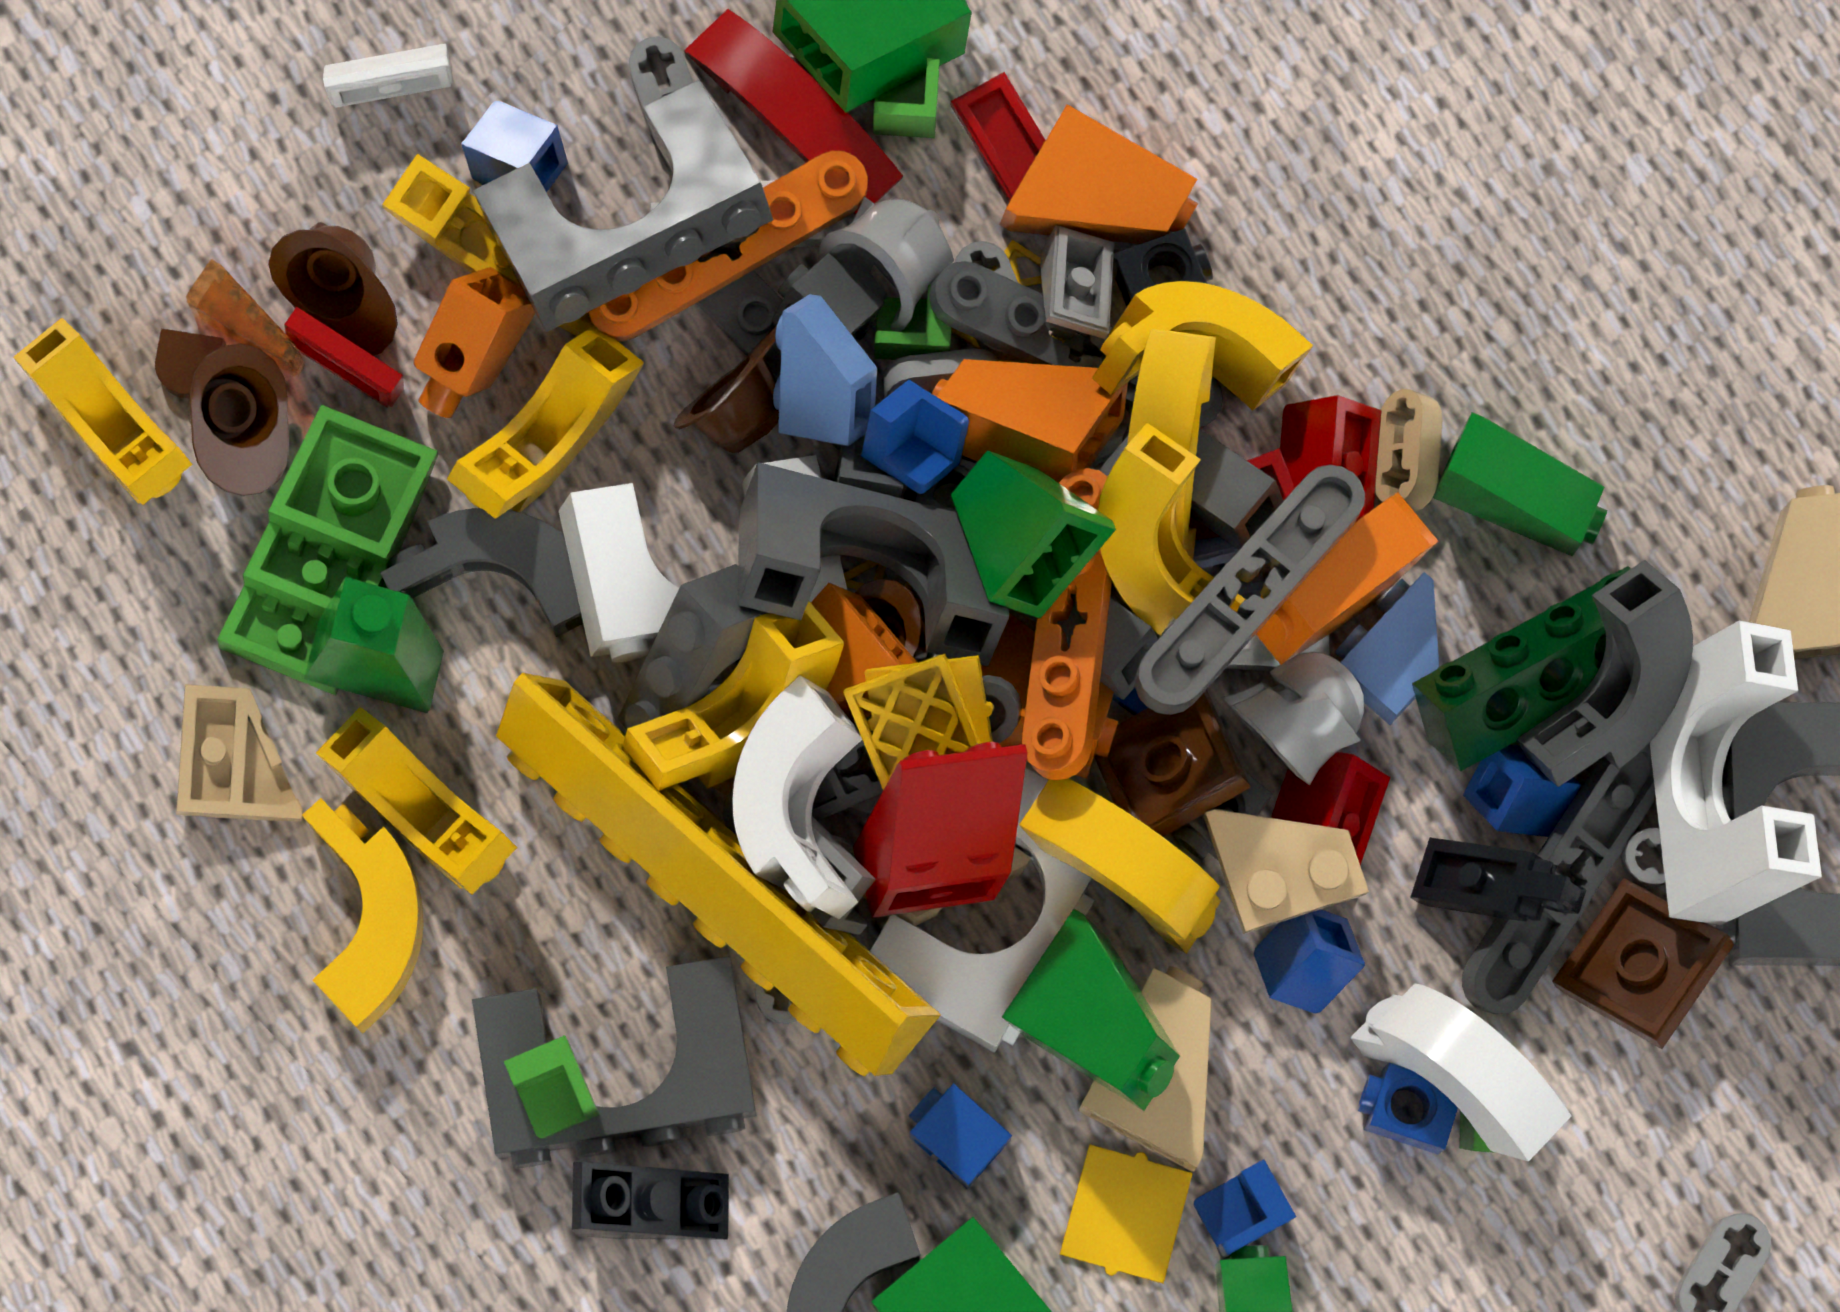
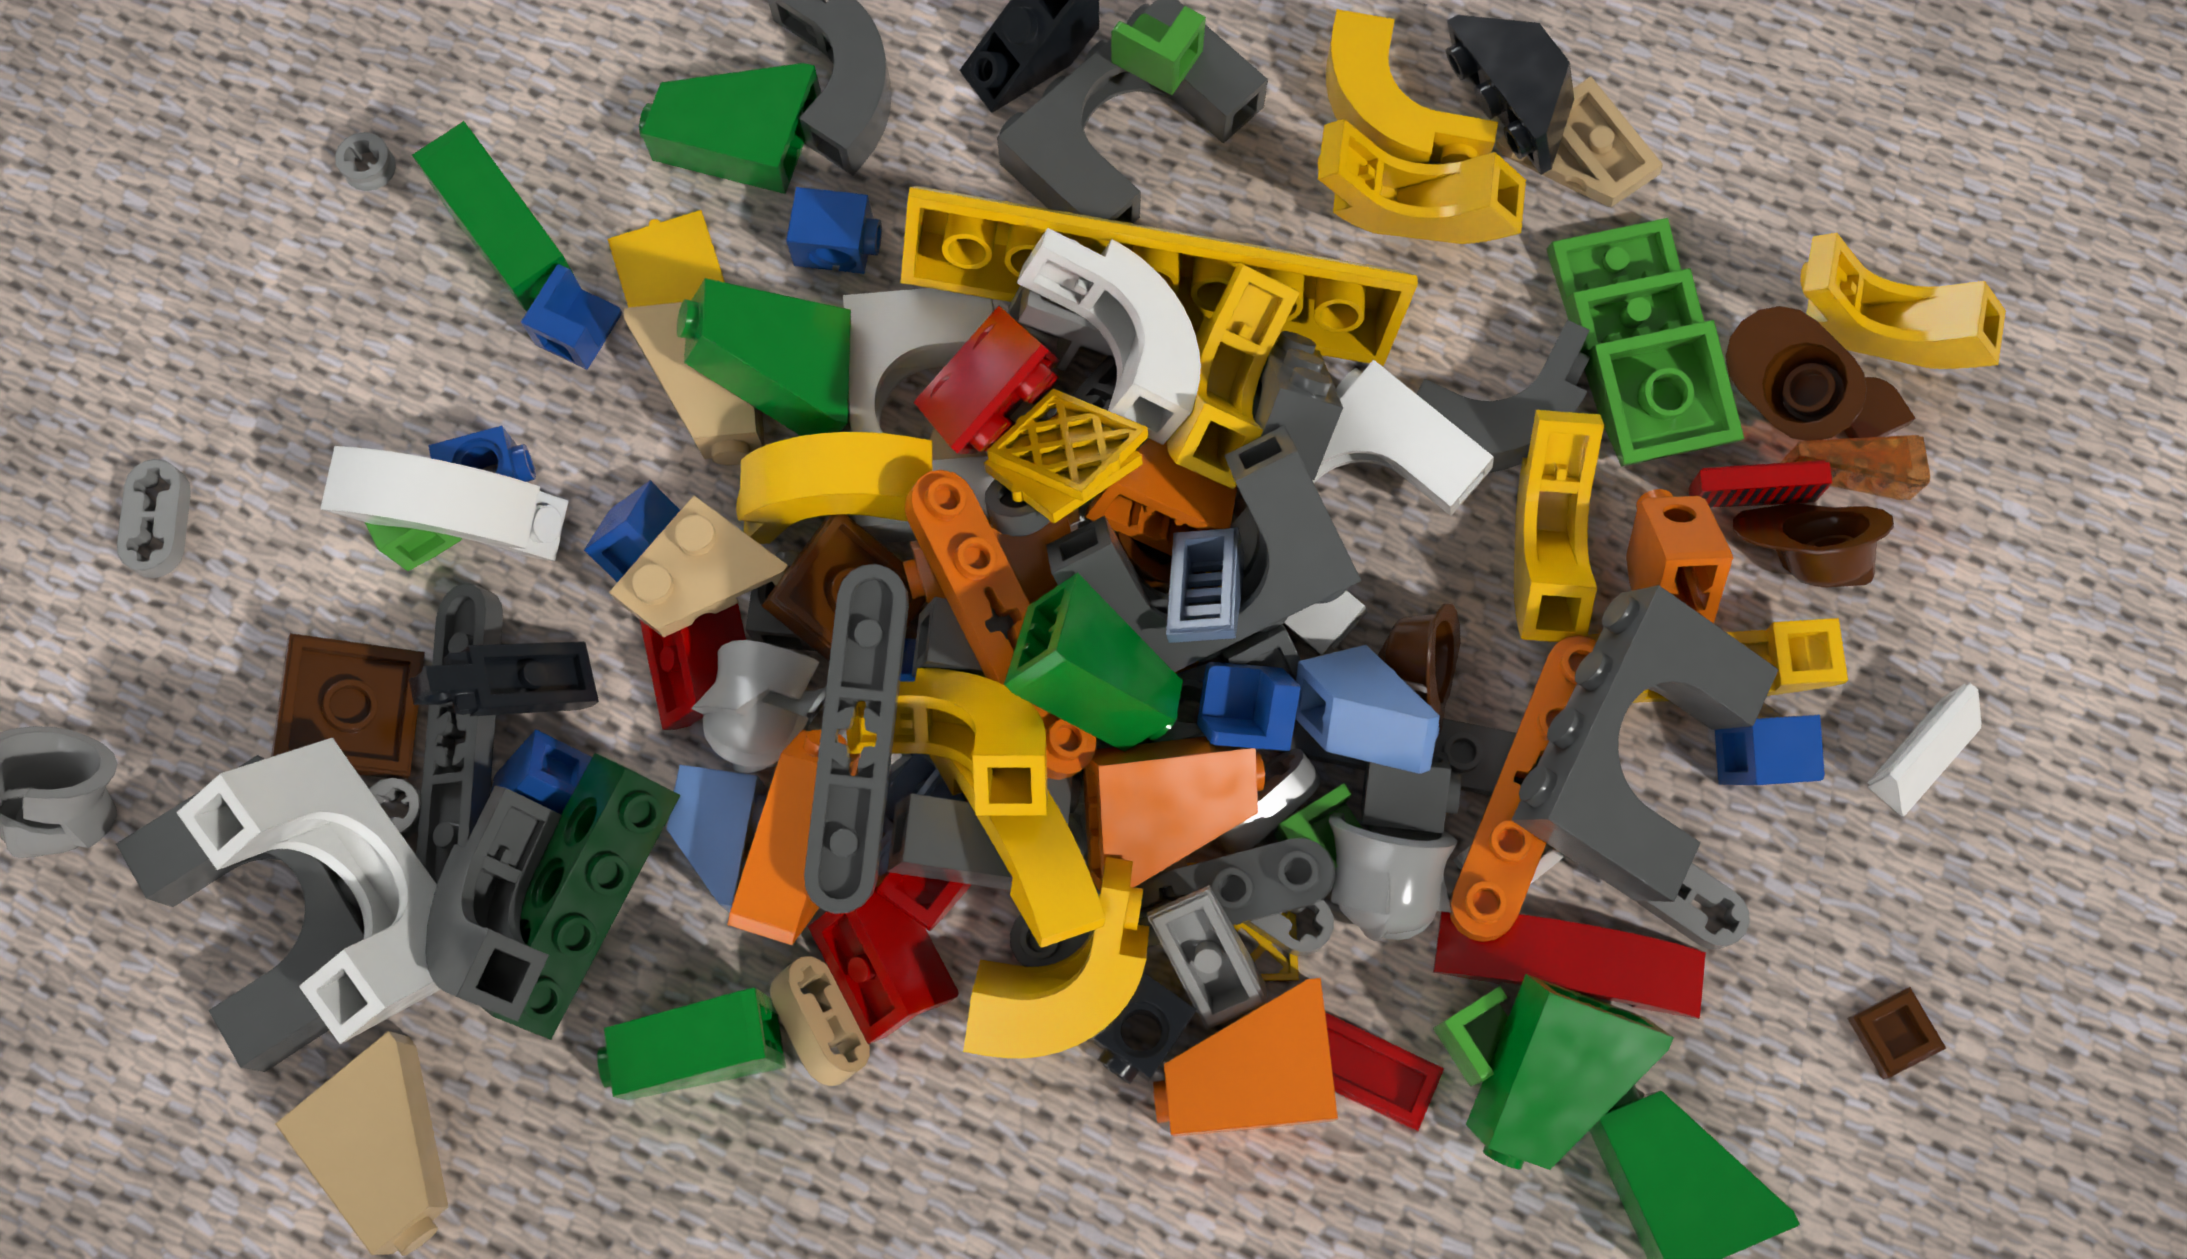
camera: 150 degrees right, 5 degrees down
green slope [304,577,444,713] -> none
none -> sand blue slope [1166,527,1245,643]
none -> black slope [1446,15,1574,175]

